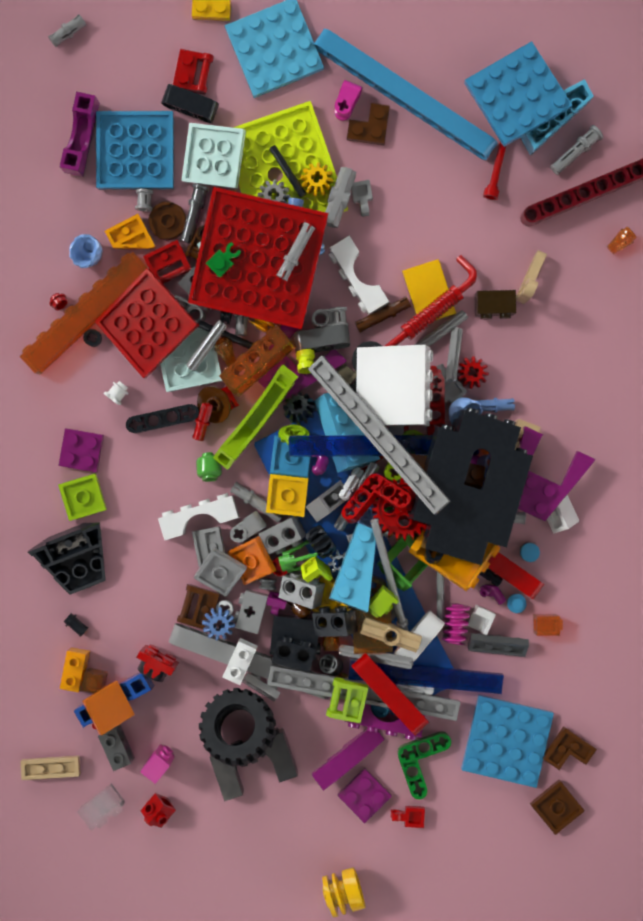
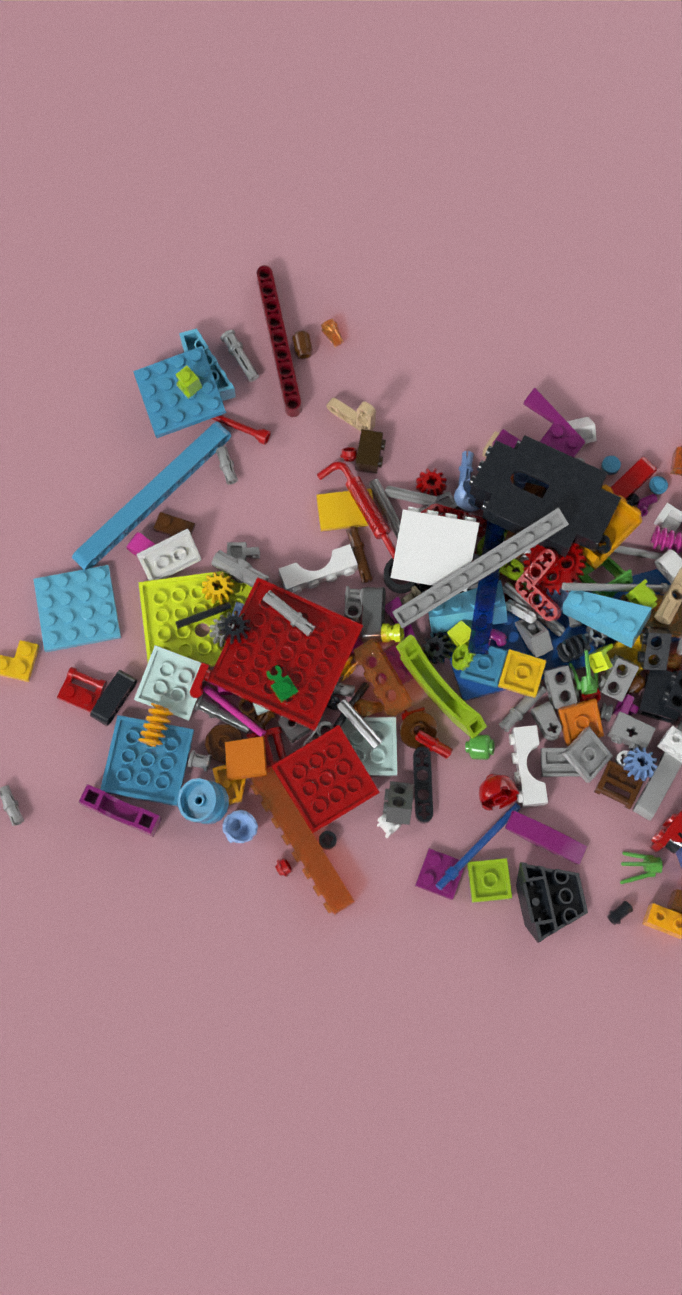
camera: 75 degrees left, 15 degrees down
none -> white tile [136,529,202,581]
none -> light orange piece [138,703,173,747]
none -> lime brick [175,365,202,399]
none -> dark azure wheel [178,778,229,824]
none -> red plate [190,662,212,698]
none -> dark pink bar [203,685,266,737]
none -> light grey pin [216,446,238,485]
none -> black gear [217,611,251,644]
none -> orange tile [225,736,267,781]
none -> reddish brown brick [292,330,313,359]
none -> red plate [340,447,357,462]
none -> dark grey brick [383,781,414,825]
none -> blue bar [435,803,521,890]
none -> neon yellow panel [447,620,480,647]
none -> red cylinder [479,774,519,811]
none -> magenta slope [505,811,587,864]
none -> bright green plant [620,852,663,884]

